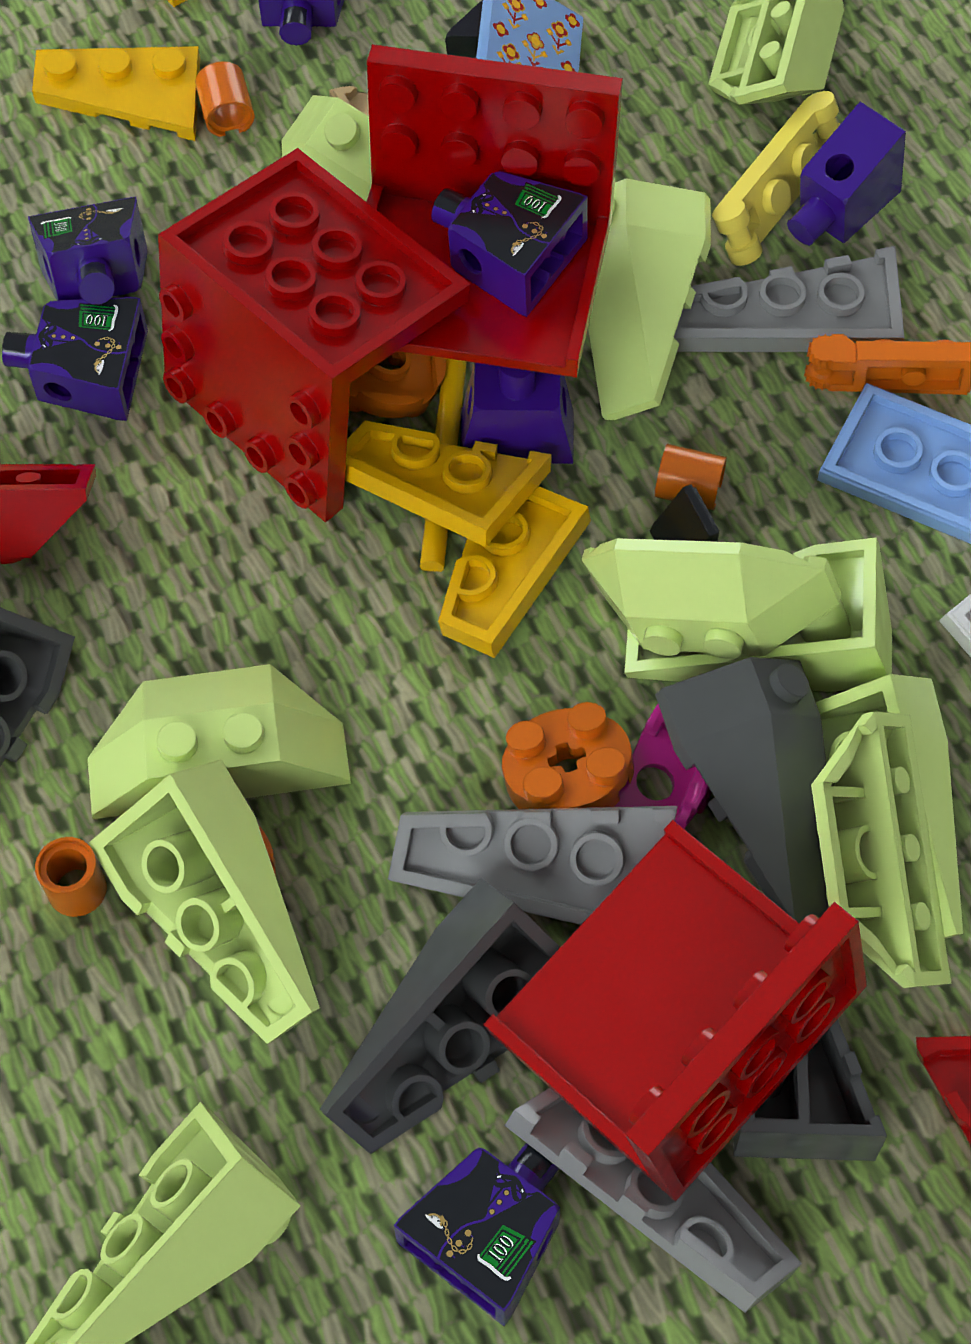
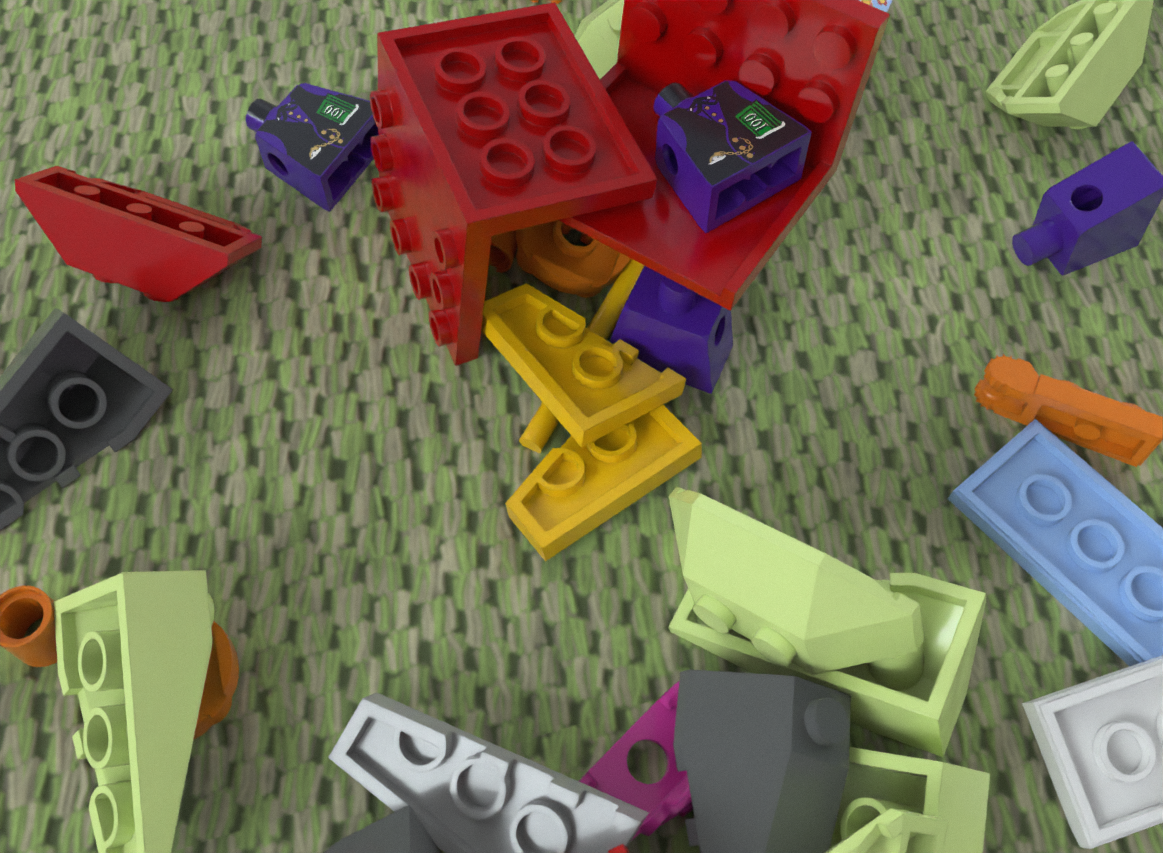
camera: 20 degrees right, 0 degrees up
dark purple torso [28,196,148,304] -> none
yellowish green wedge [88,664,351,819] -> none
orange plate [502,702,634,809] -> none
yellowish green wedge [588,178,711,420] -> none
black slope [650,484,719,542] -> none
orange beam [655,444,727,510] -> none
light grey wing [674,246,905,352] -> none
light yellow plate [712,91,841,266] -> none

